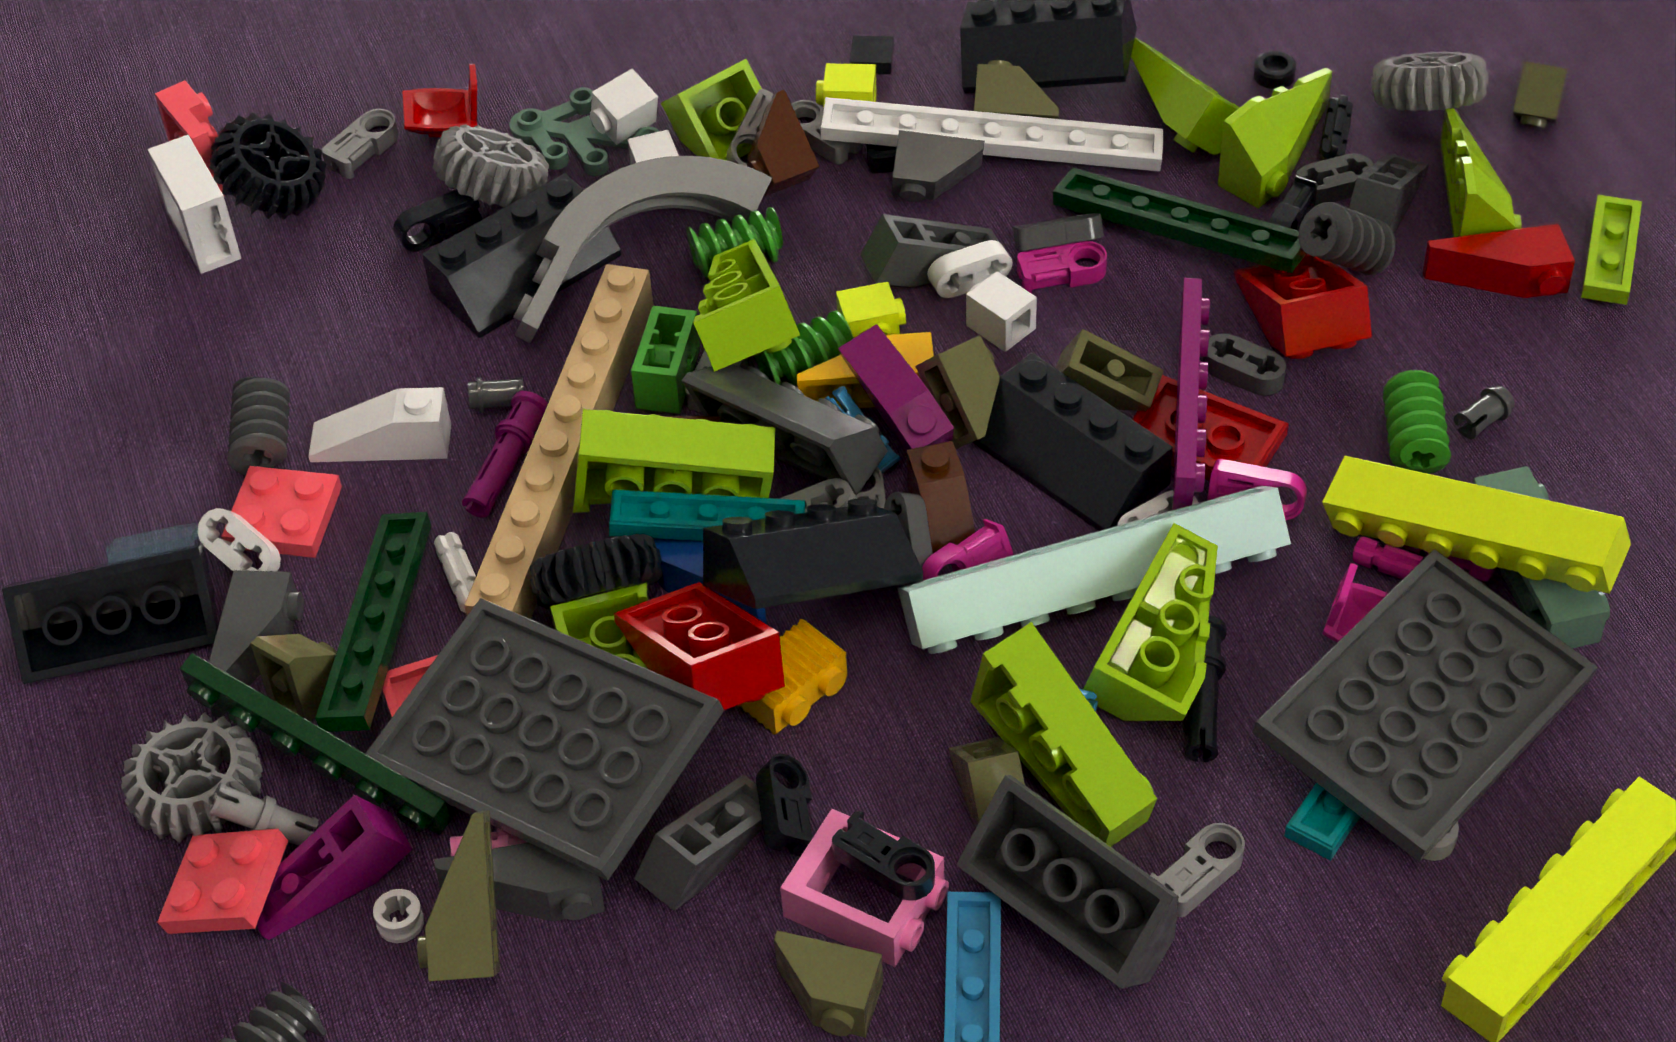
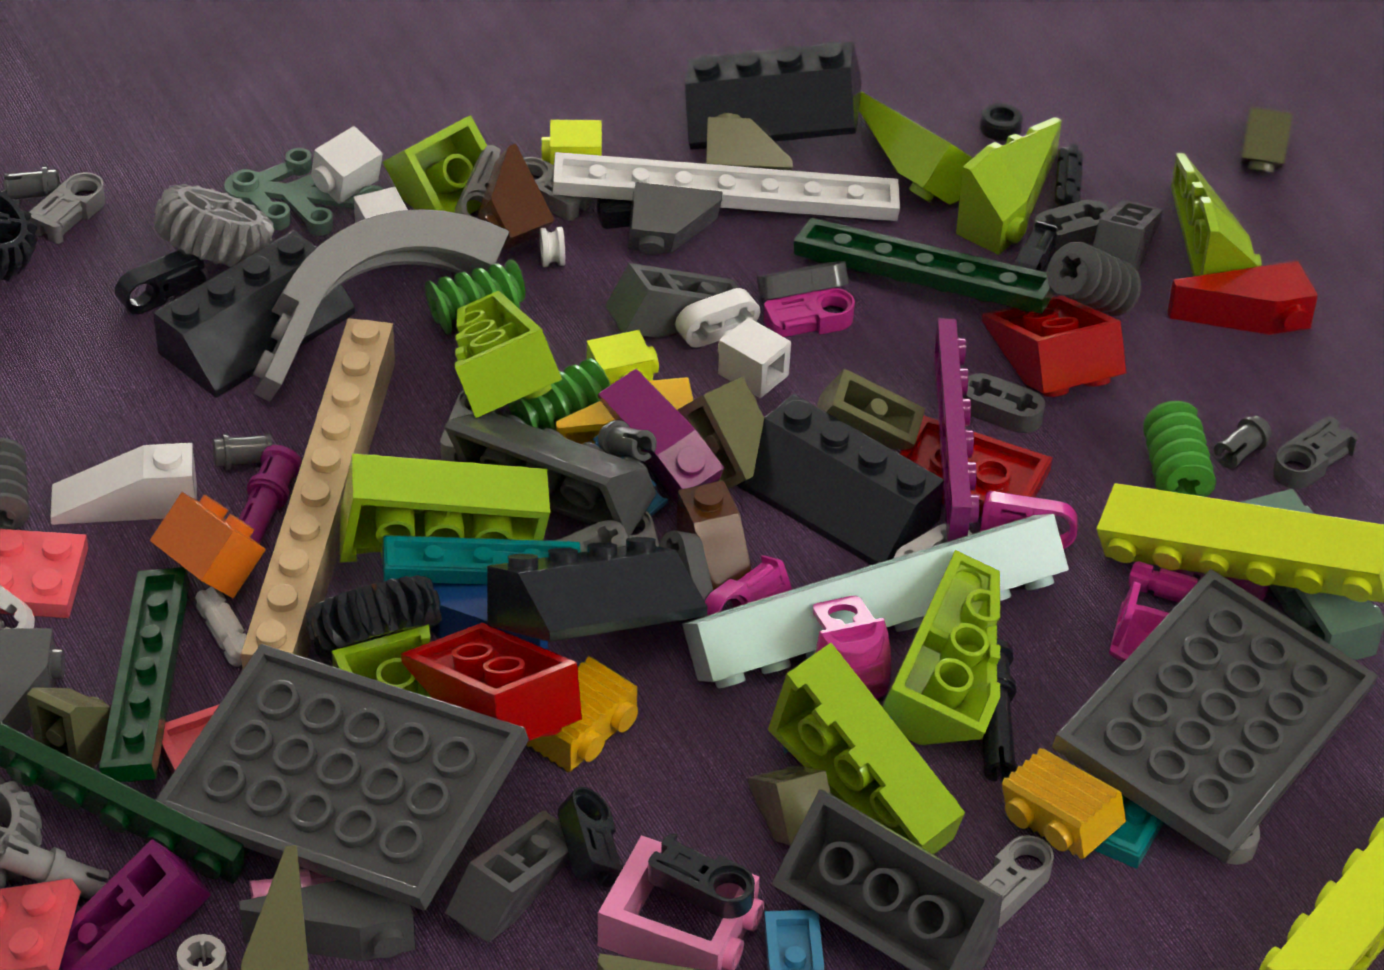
camera: 10 degrees left, 5 degrees down
red piece [402,64,477,138] -> none
bright green brick [631,306,700,414] -> none
black tile [850,35,894,74] -> none
light grey gear [1371,51,1489,112] -> none
lime plate [1581,194,1642,305] -> none
none -> dark grey pin [3,166,61,200]
none -> orange brick [149,492,266,599]
none -> white bush [539,227,565,267]
none -> dark grey pin [598,420,657,461]
none -> dark pink piece [813,596,891,699]
none -> yellow brick [1002,748,1126,860]
none -> dark grey piece [1273,416,1358,489]

